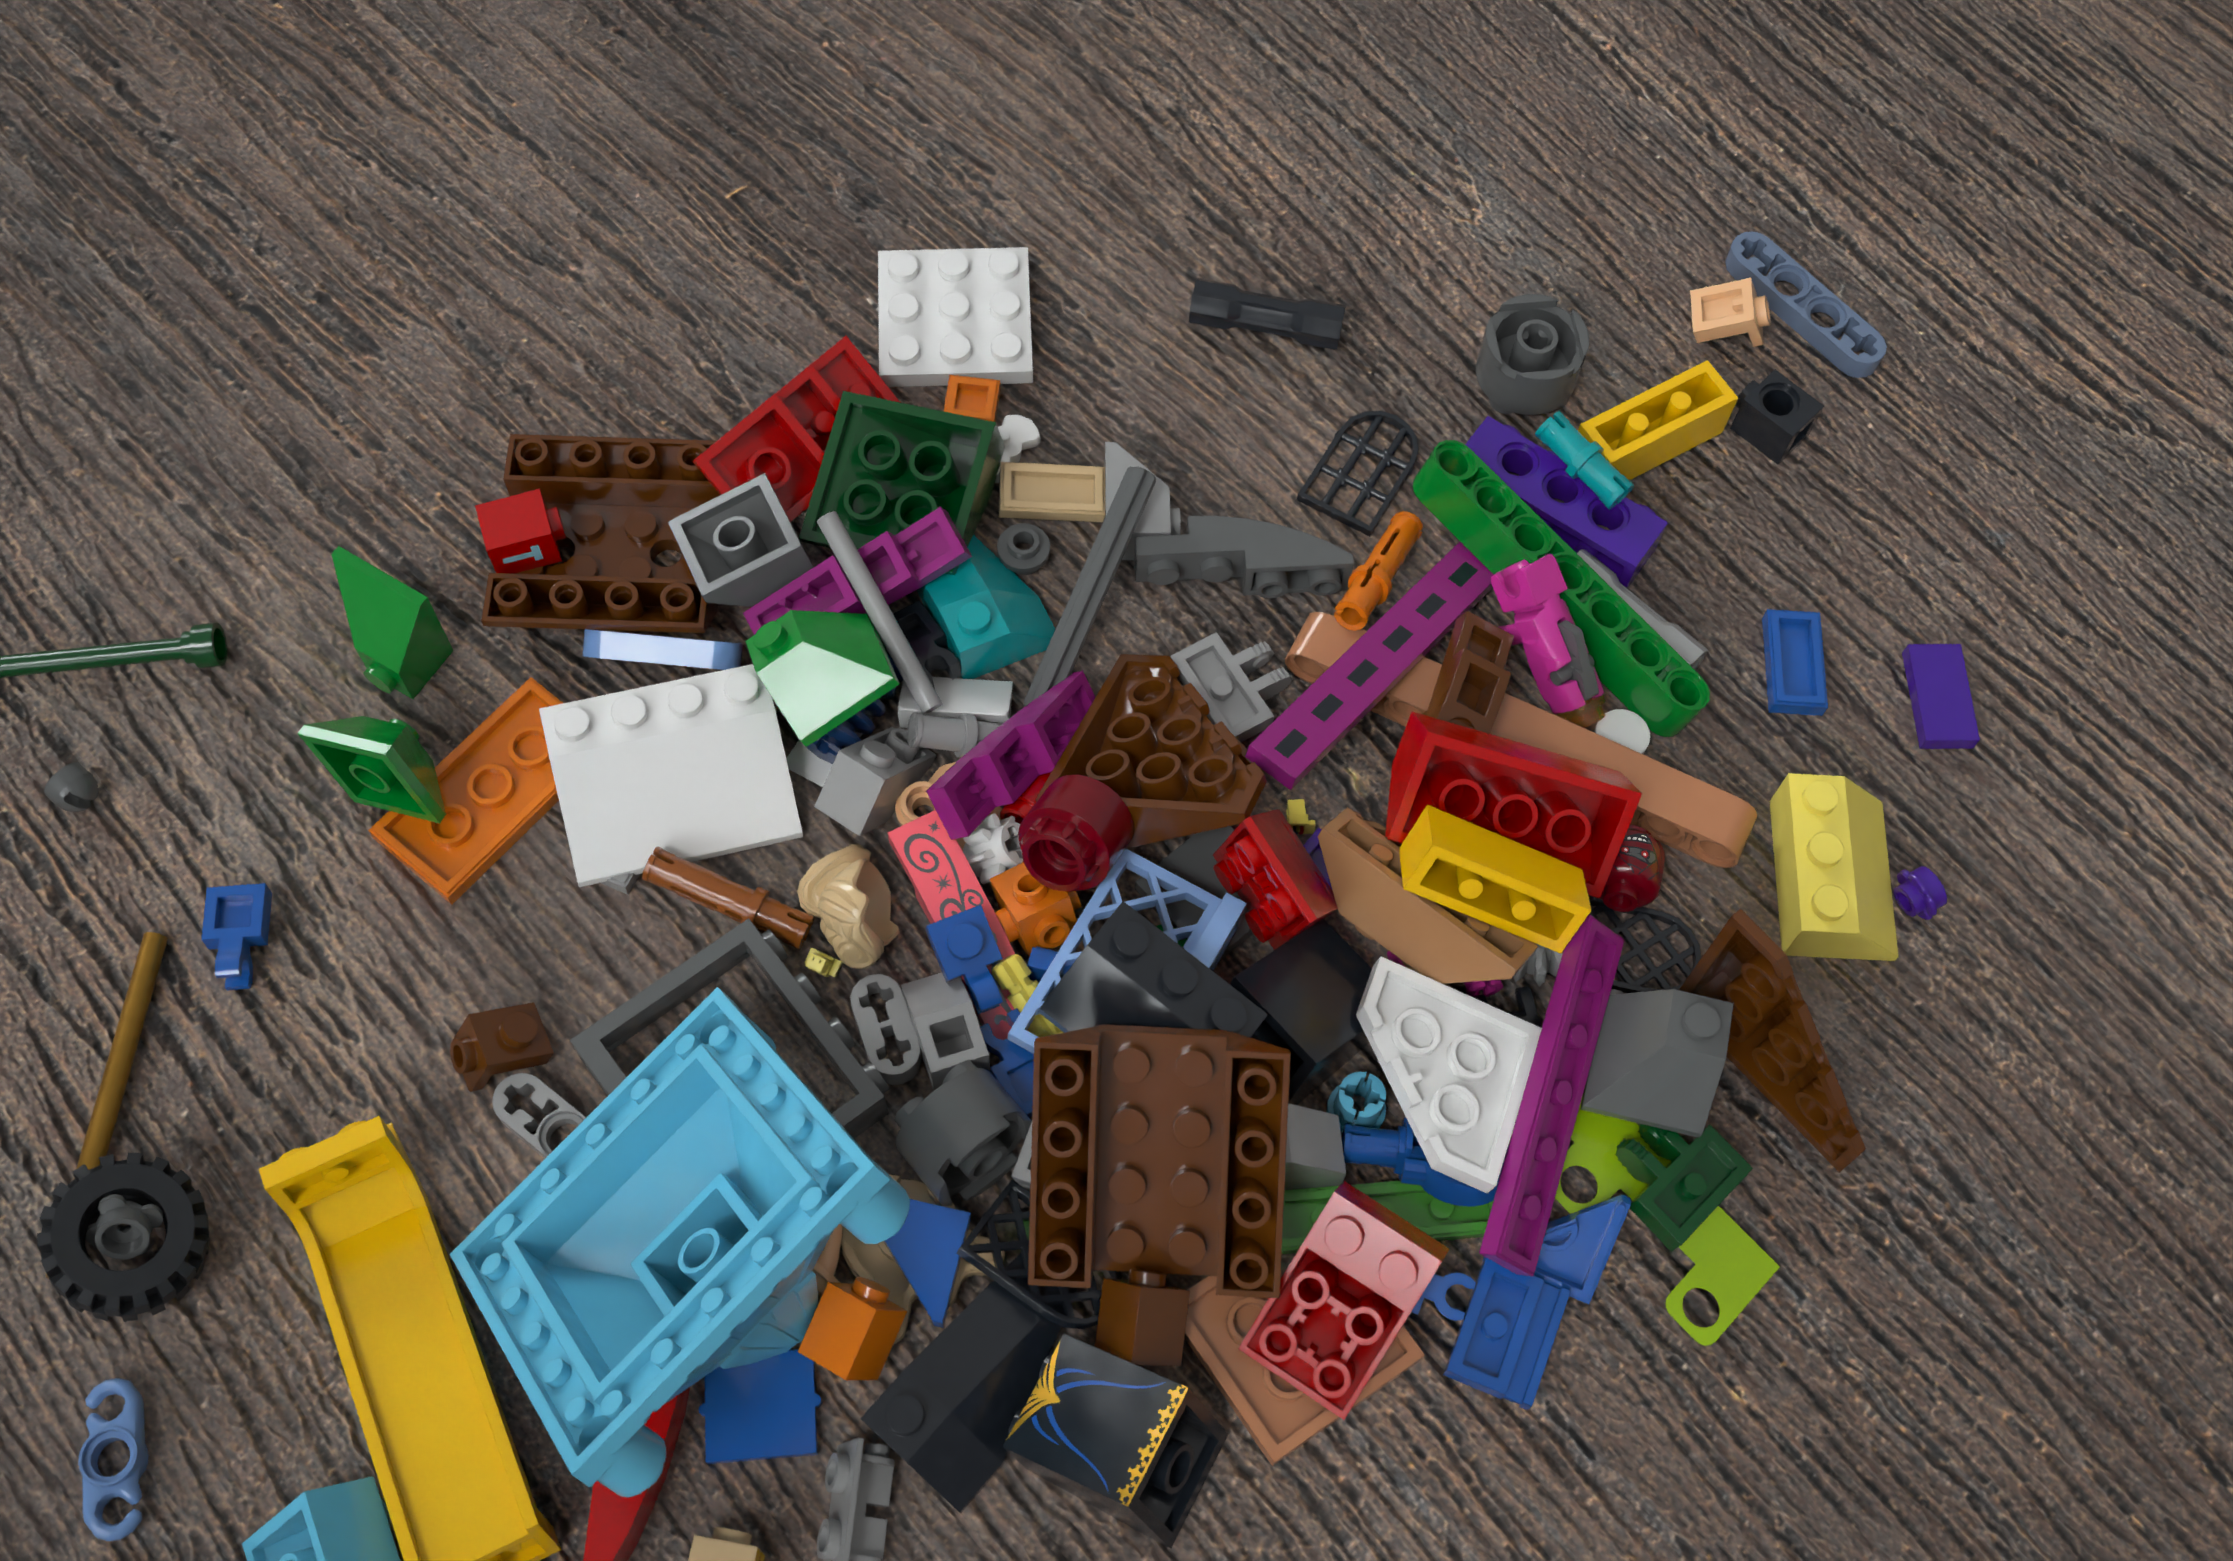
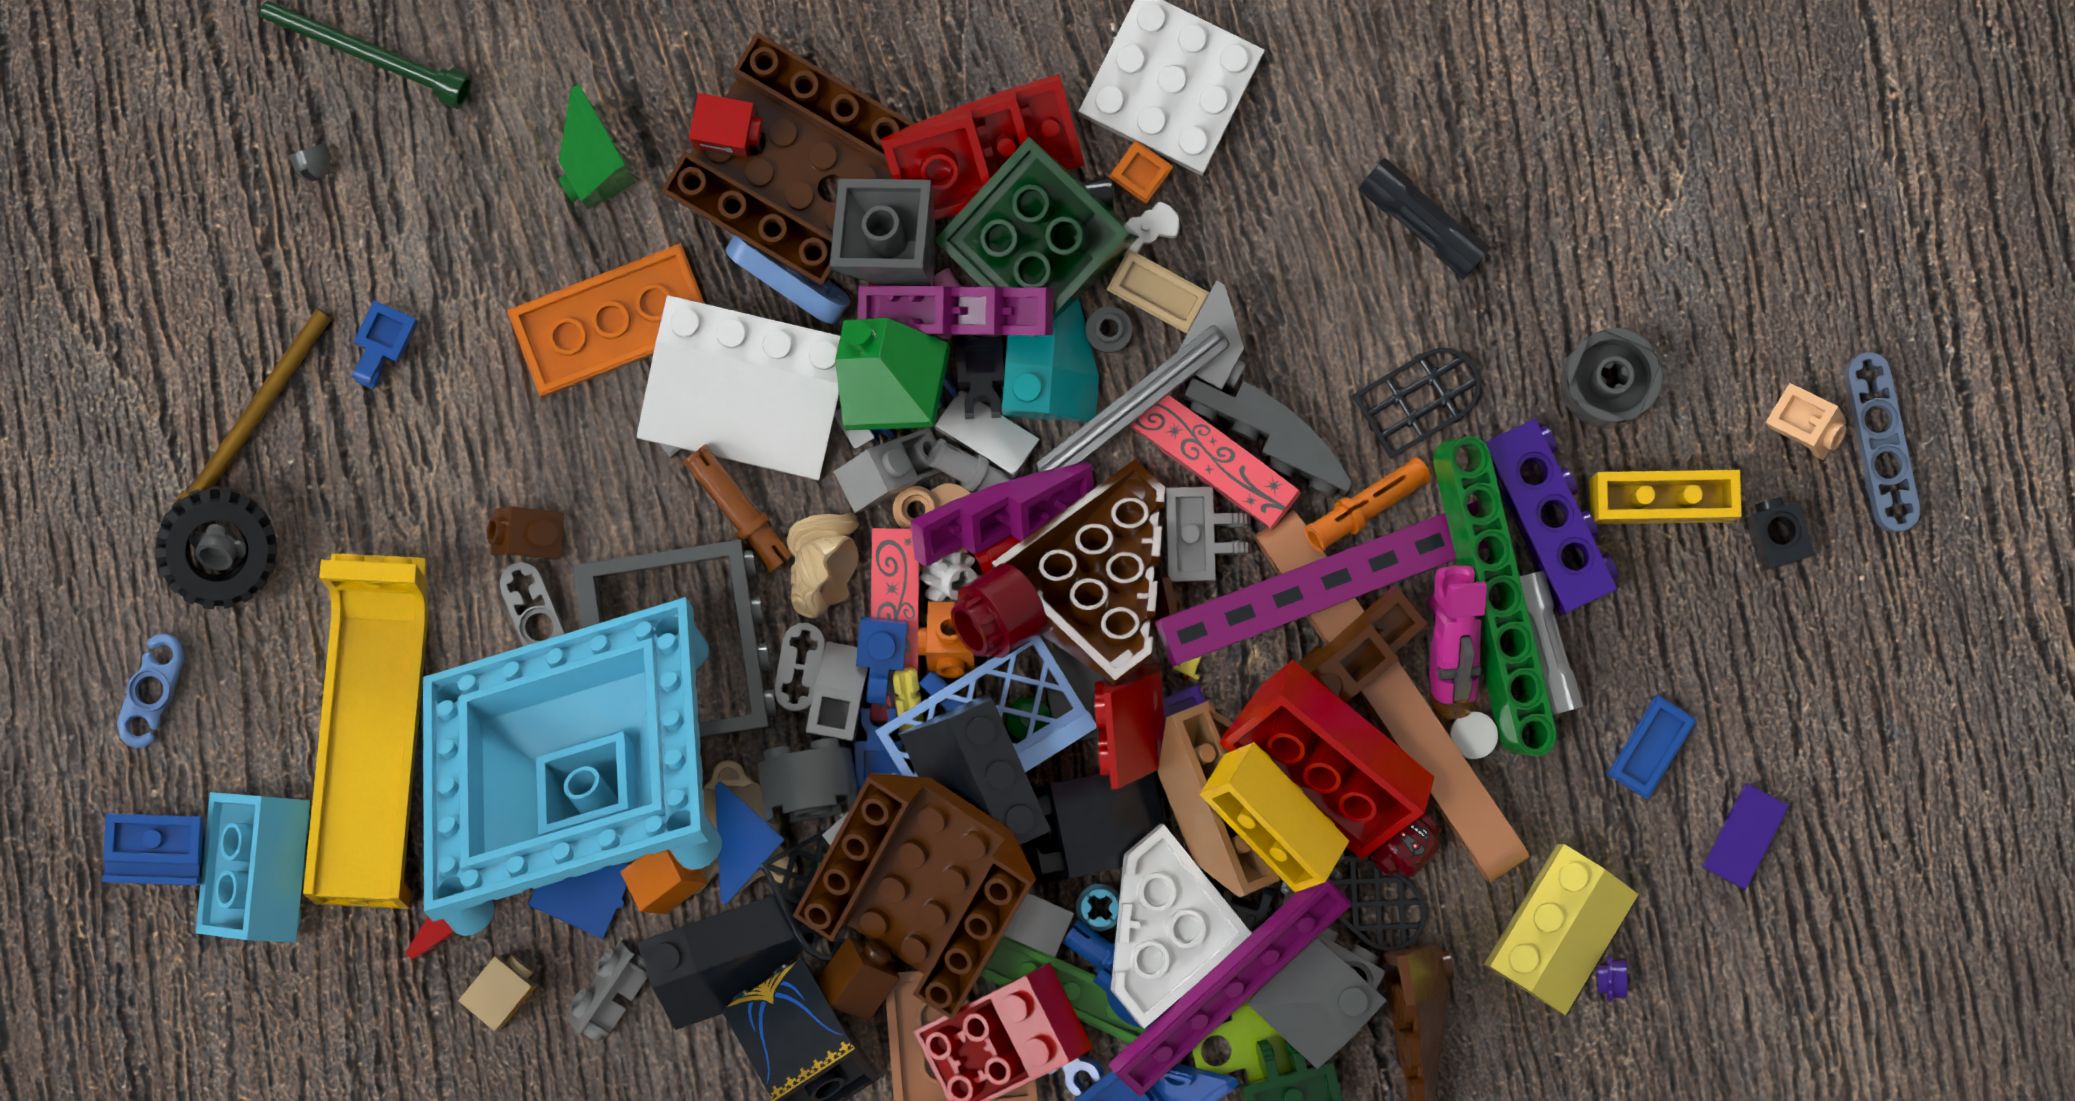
camera: 35 degrees right, 20 degrees up
green slope [297,716,446,823] -> none
light yellow piece [804,947,842,977] -> none
light grey bar [817,511,942,715] -> none
teal pin [1535,411,1634,510] -> none
none -> coral slope [1129,395,1301,530]

